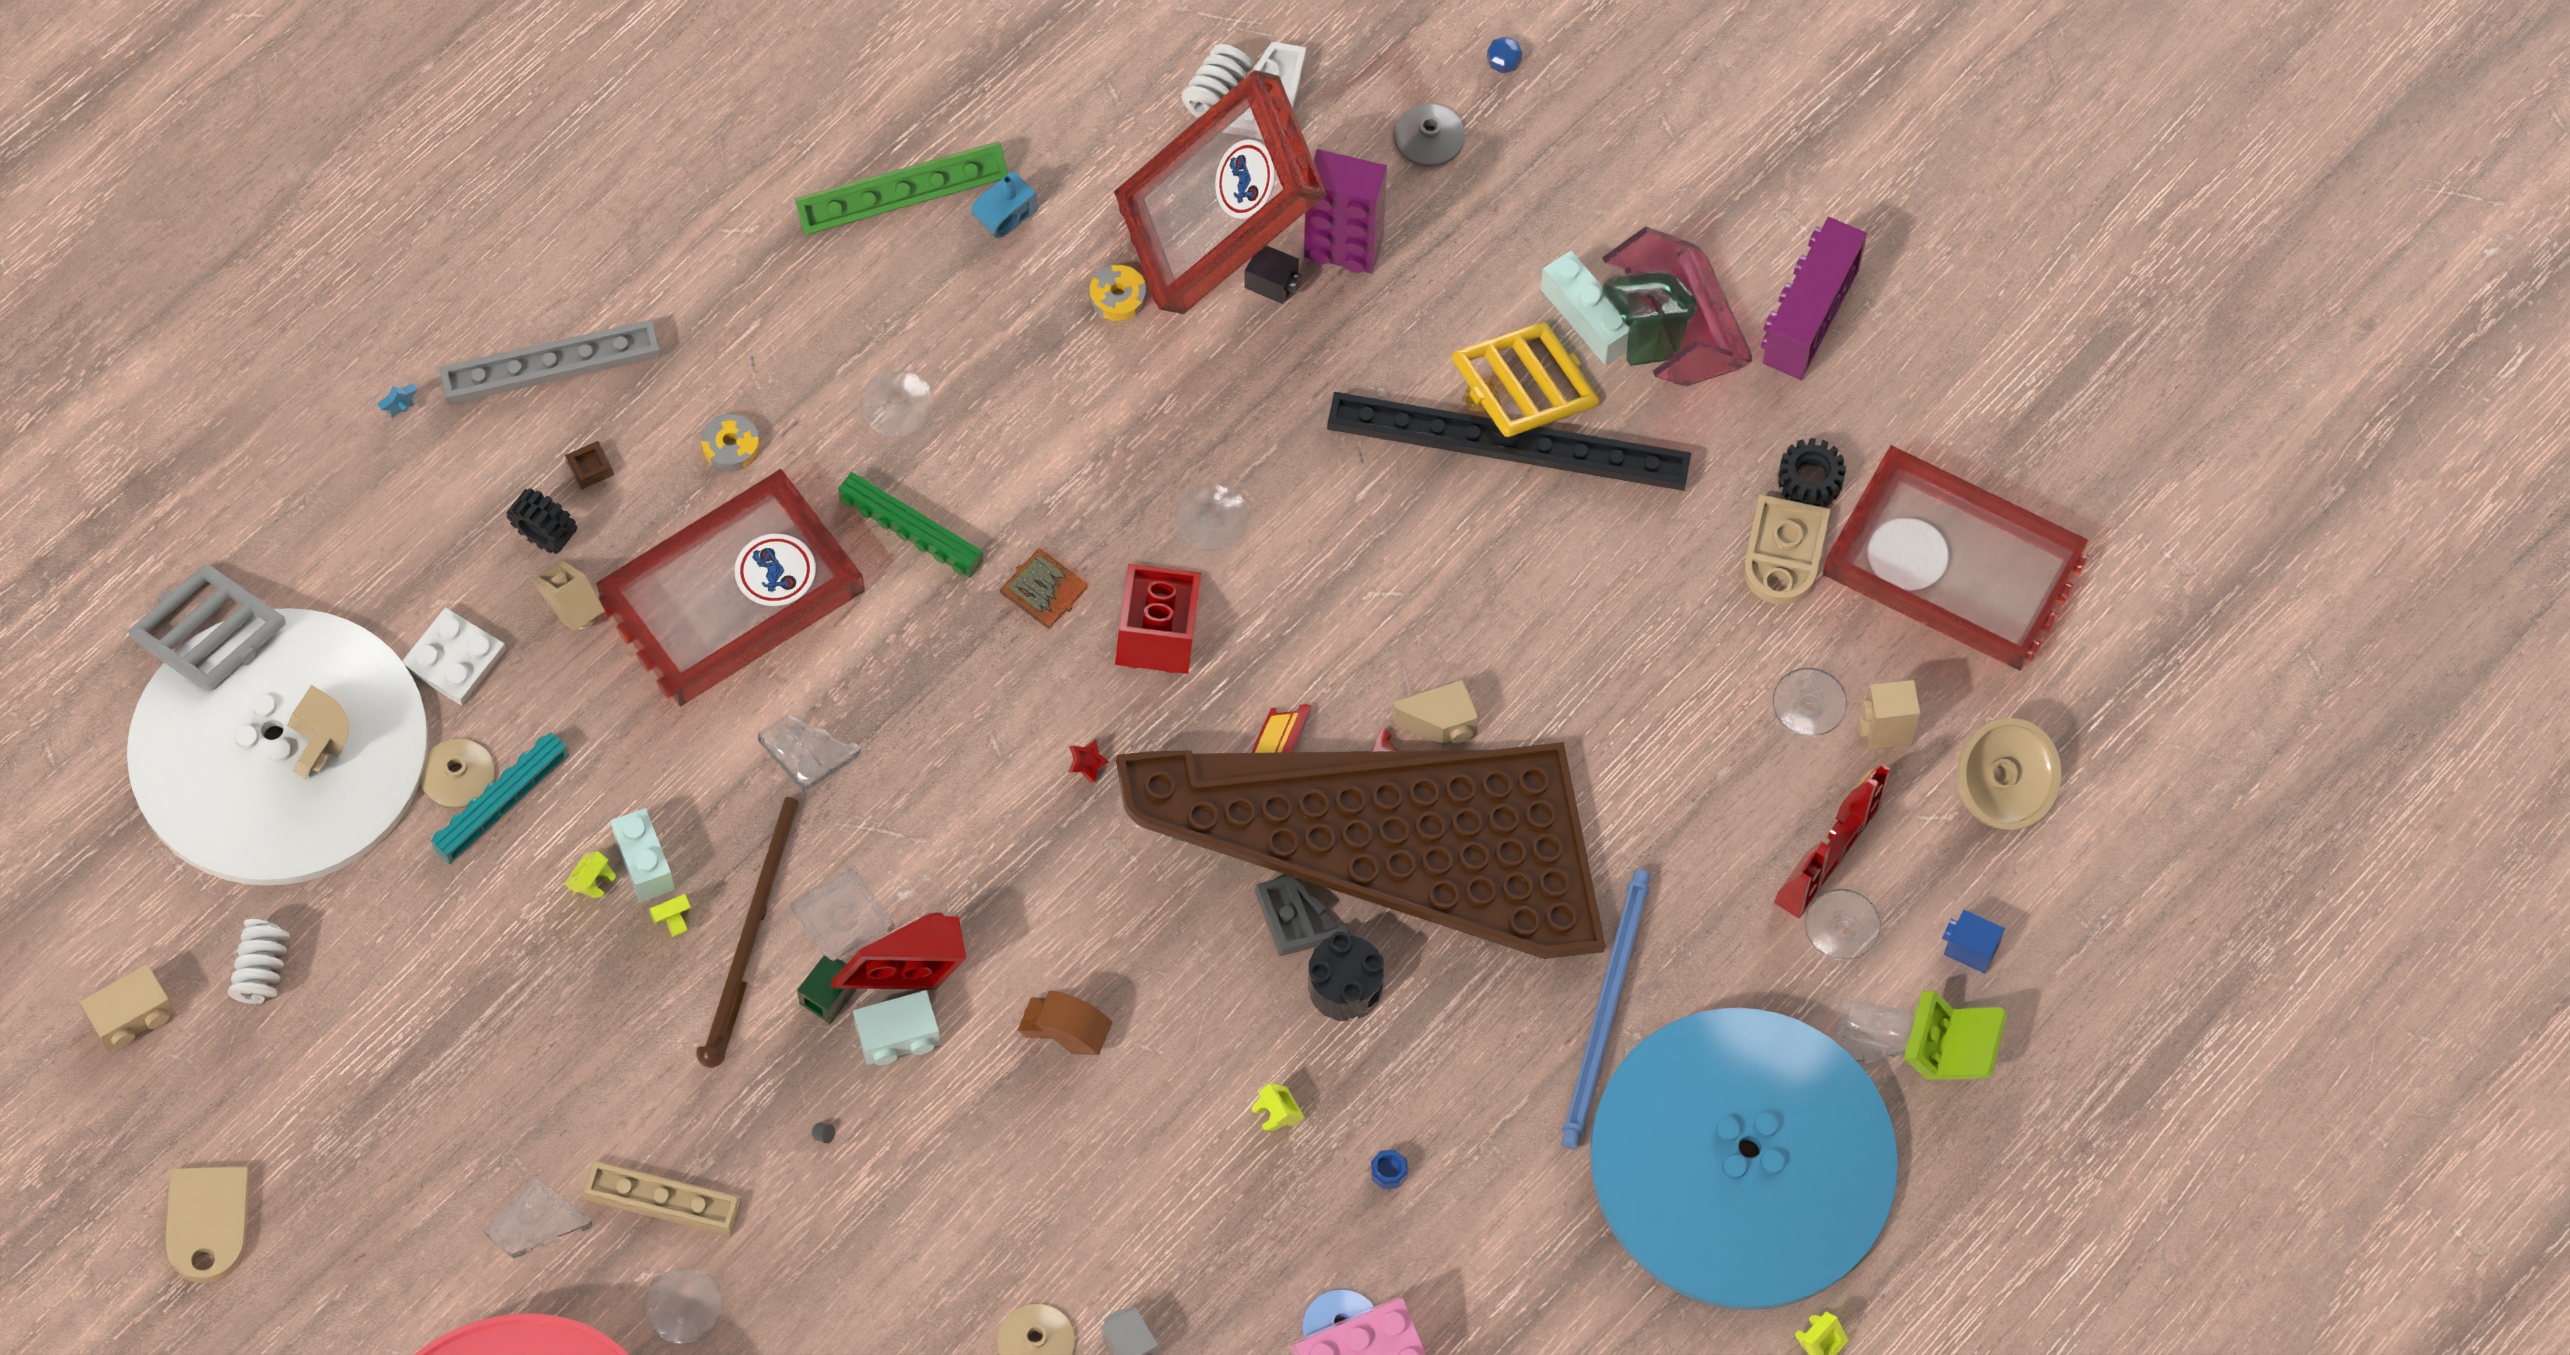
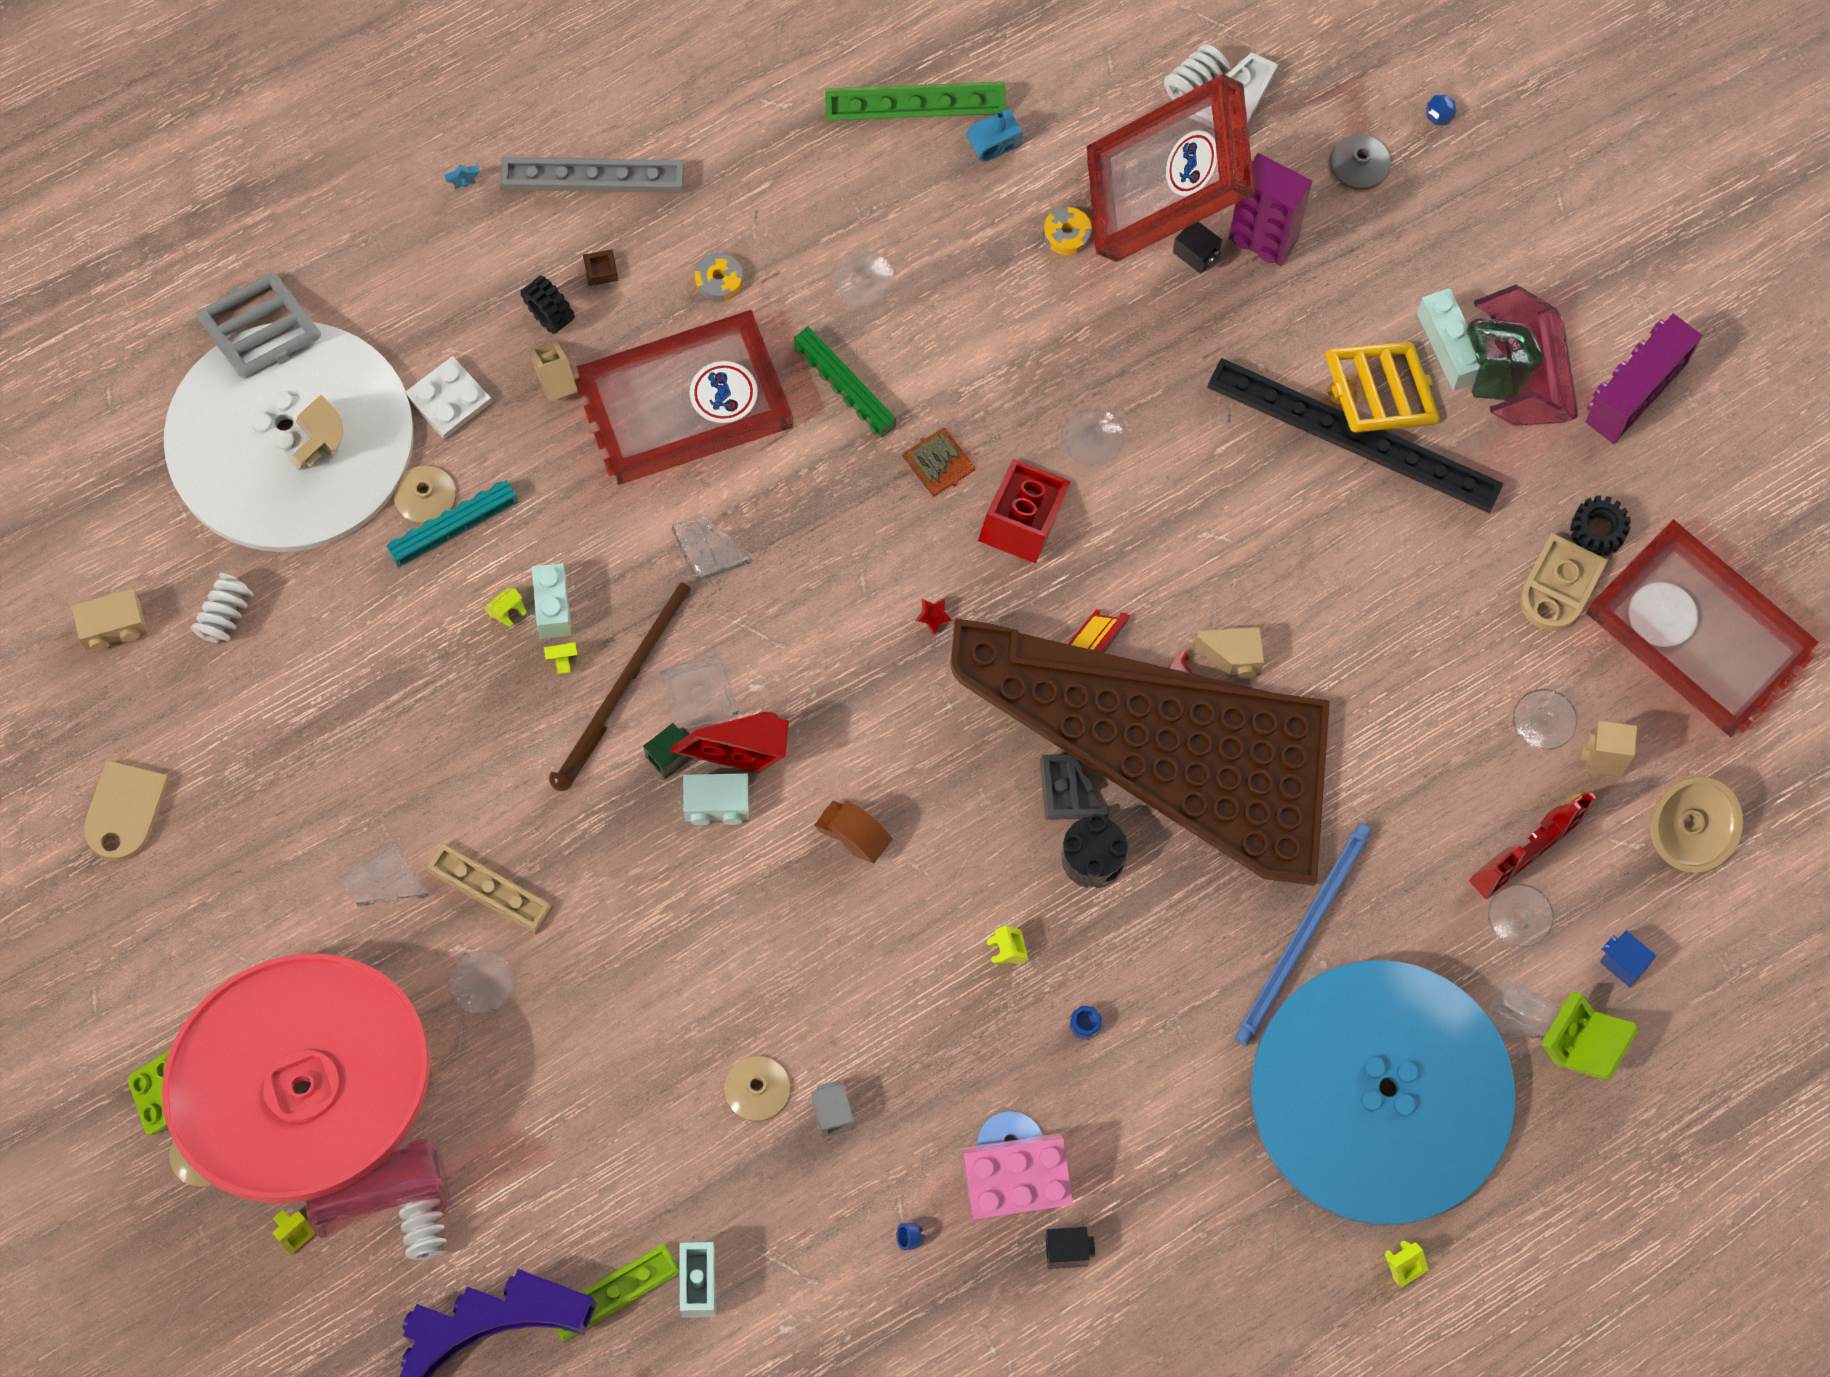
camera: 15 degrees right, 5 degrees up
dark grey piece [812,1122,835,1143] -> none

